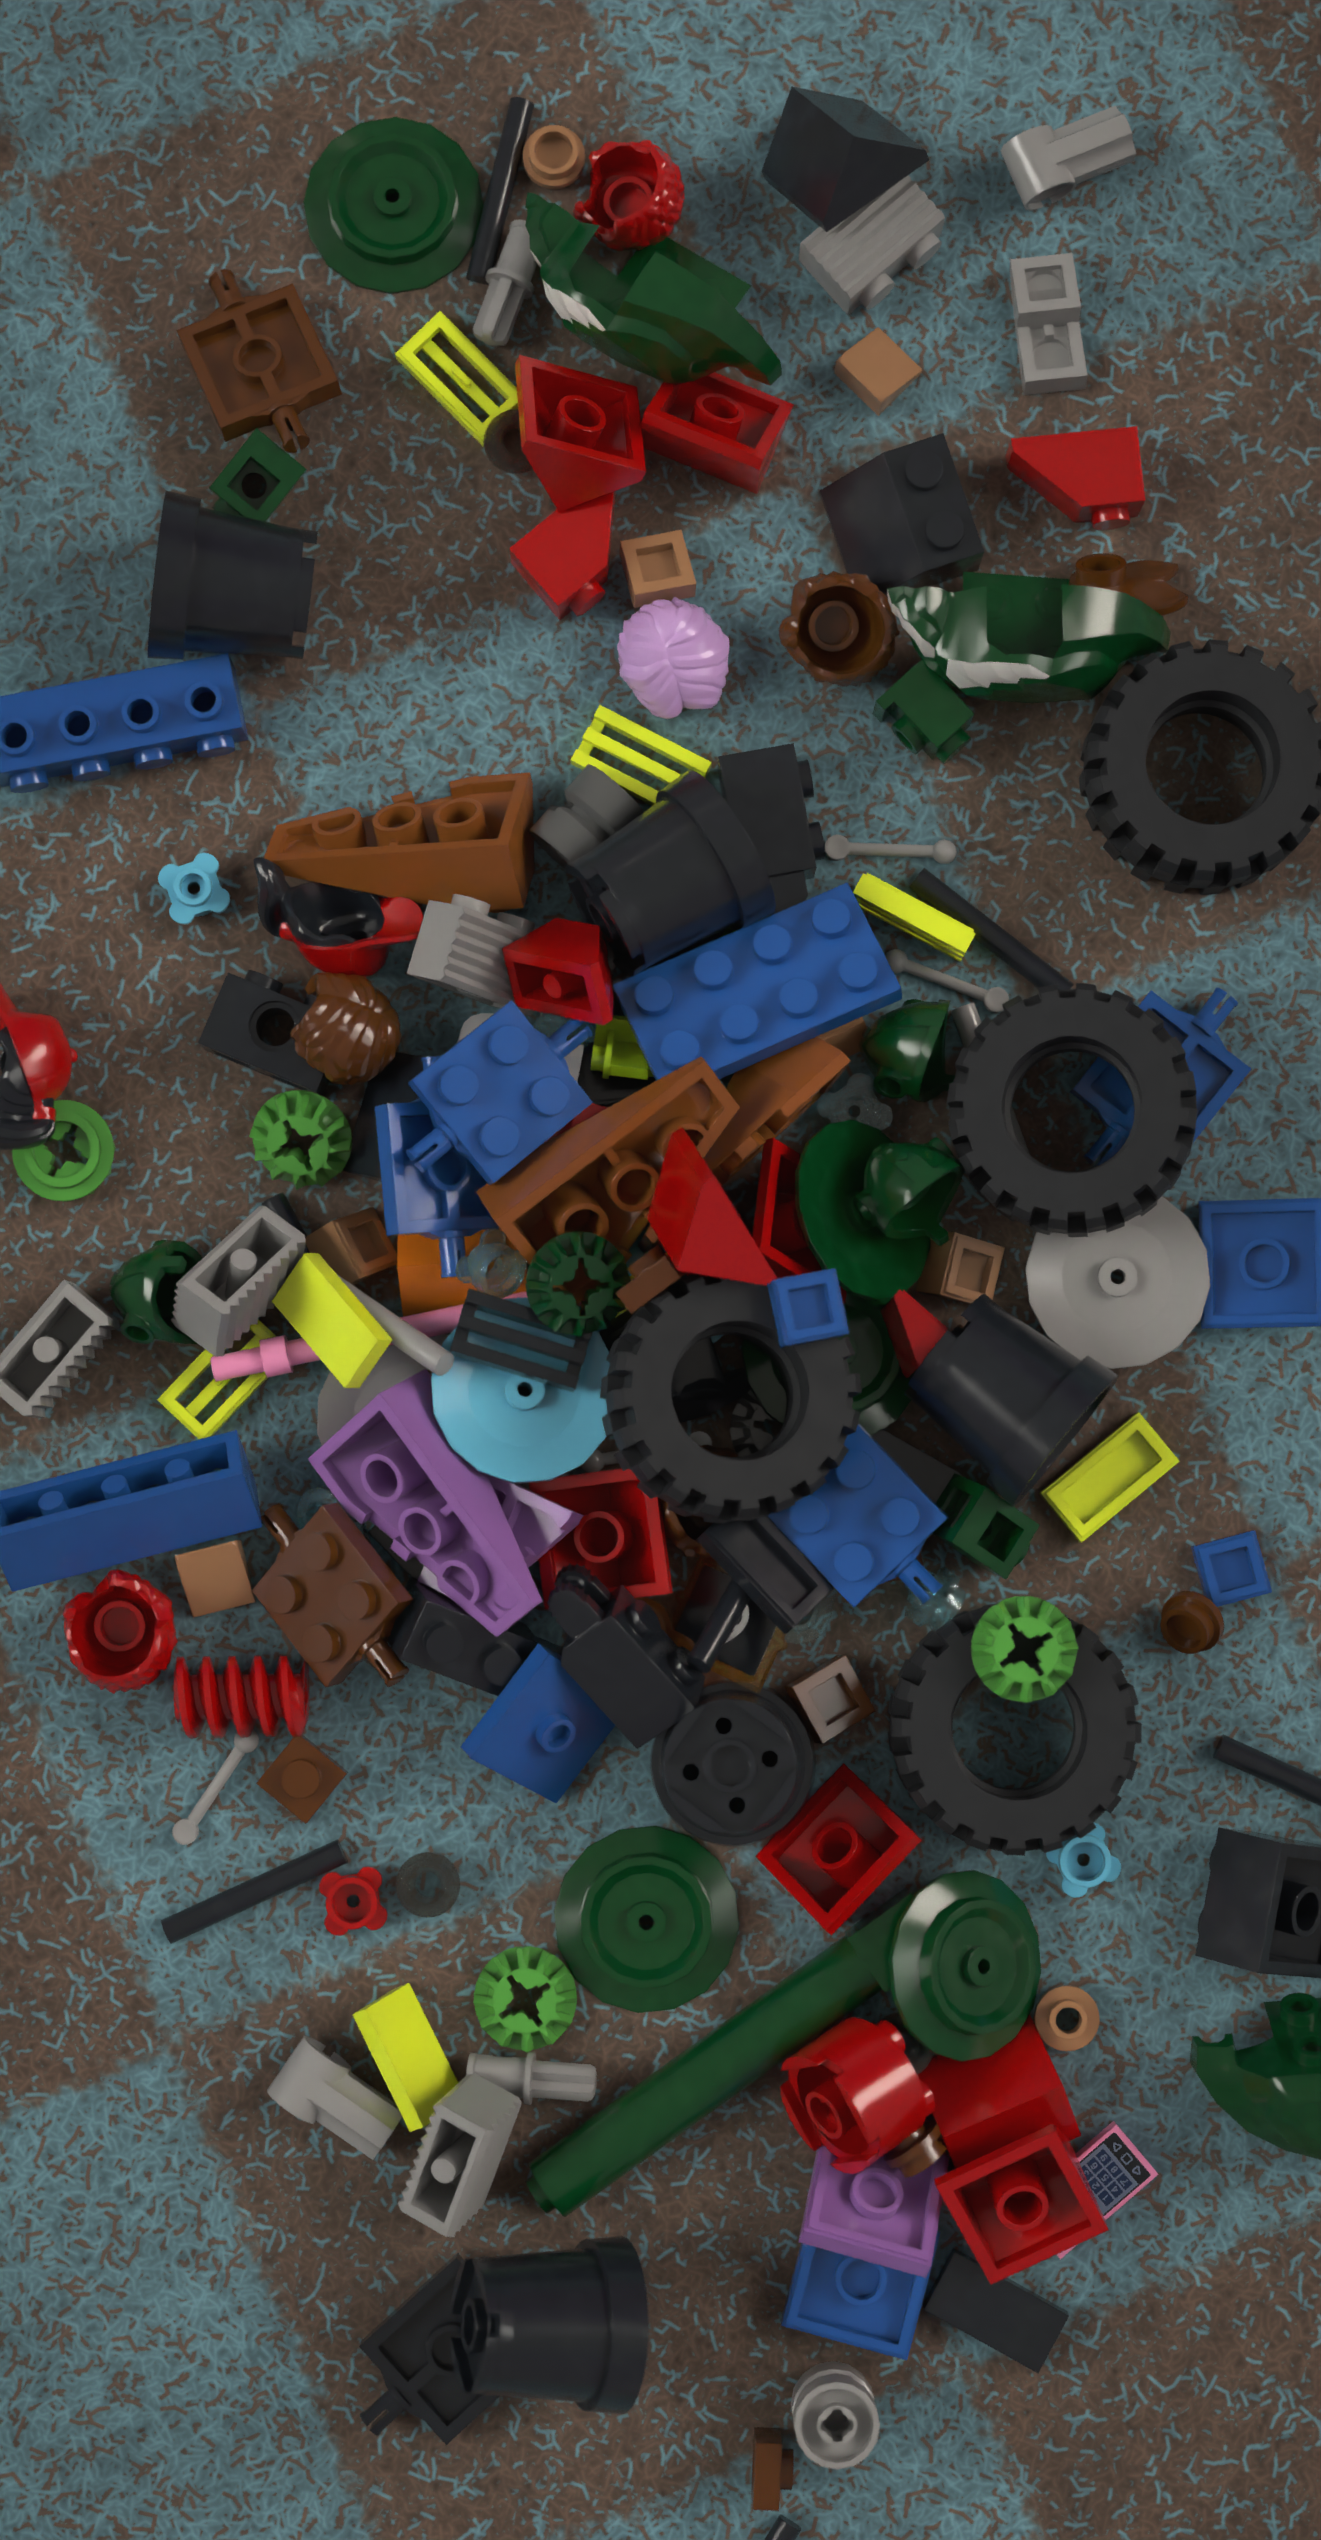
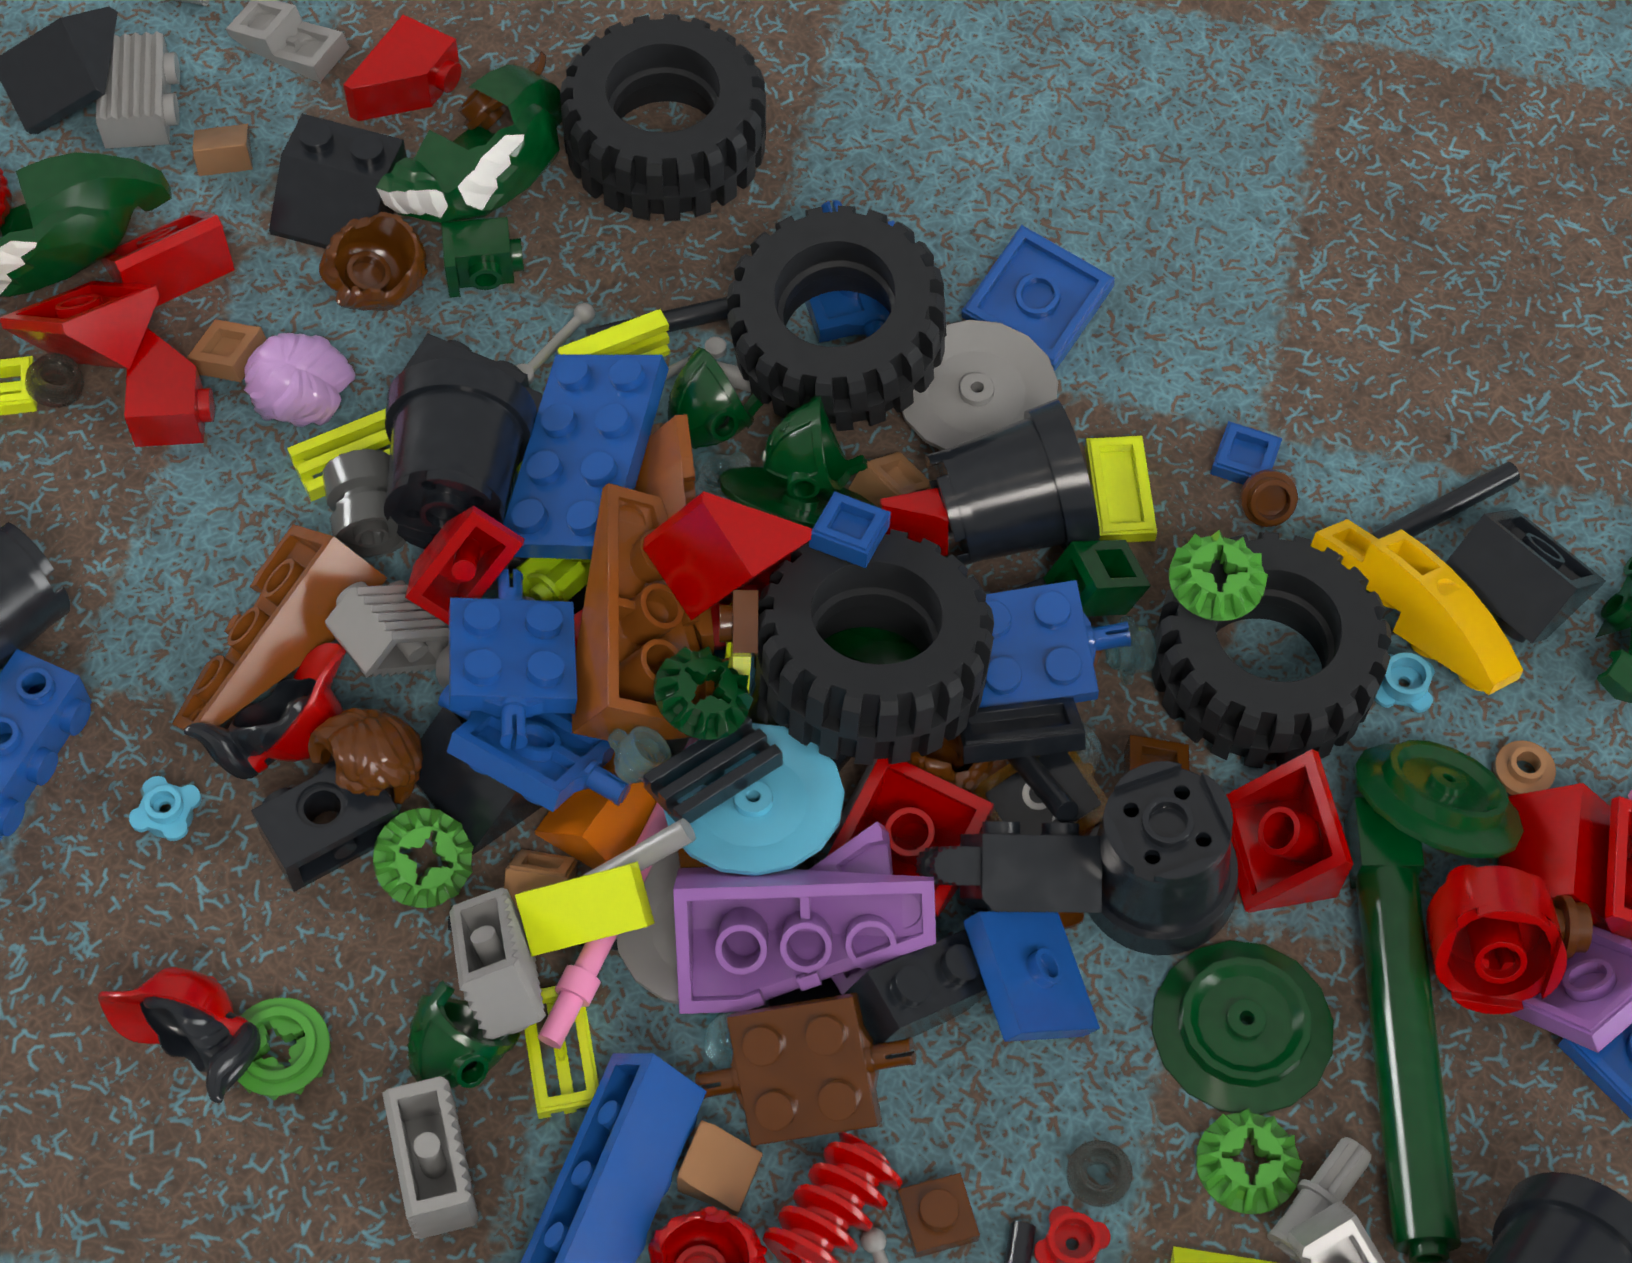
camera: 55 degrees left, 25 degrees down
none -> yellow slope [1310,519,1523,695]

